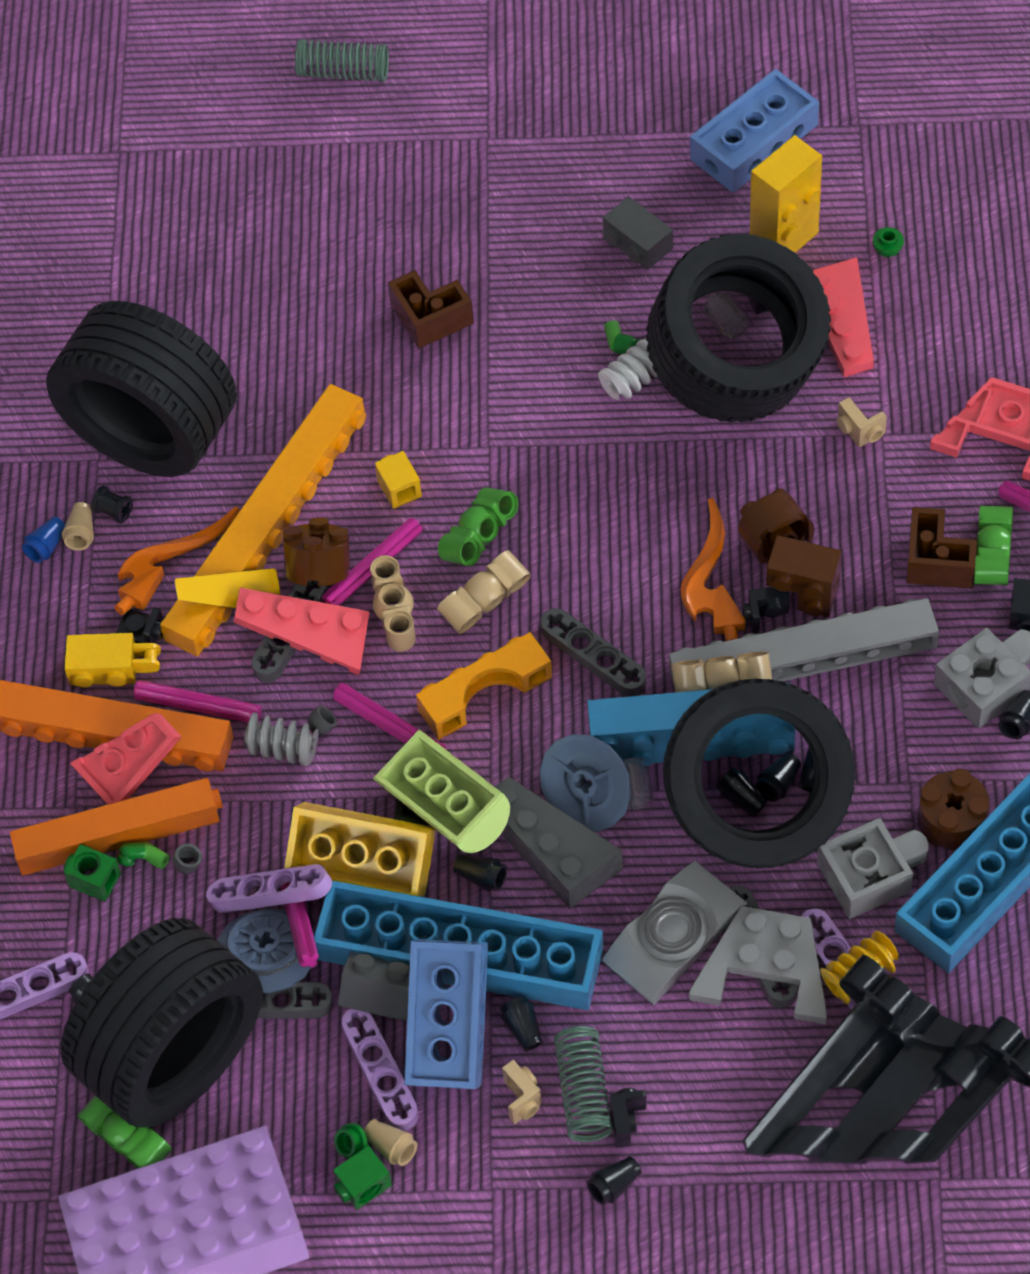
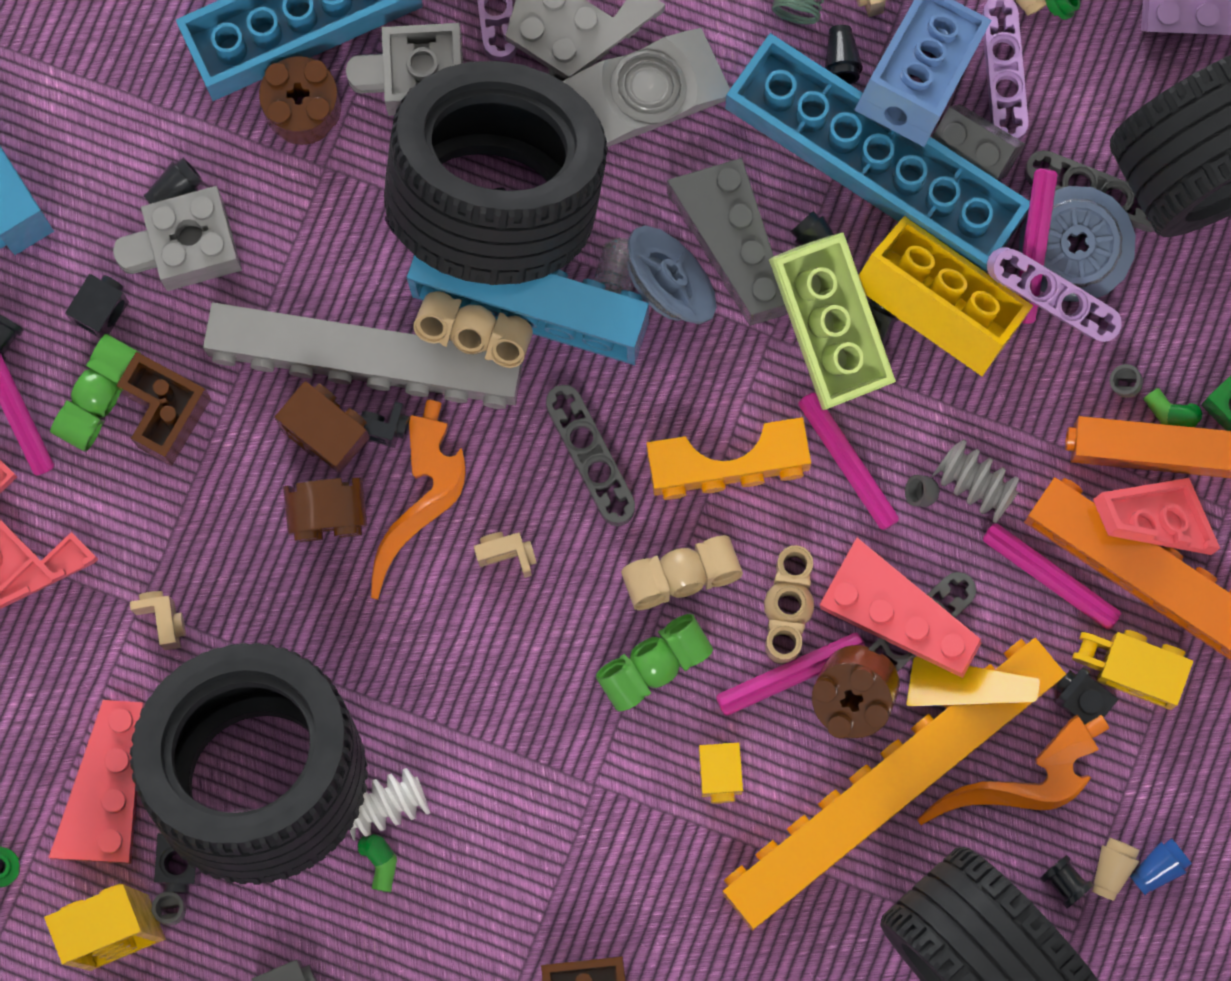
camera: 160 degrees left, 20 degrees up
none -> tan bracket [474,532,537,578]

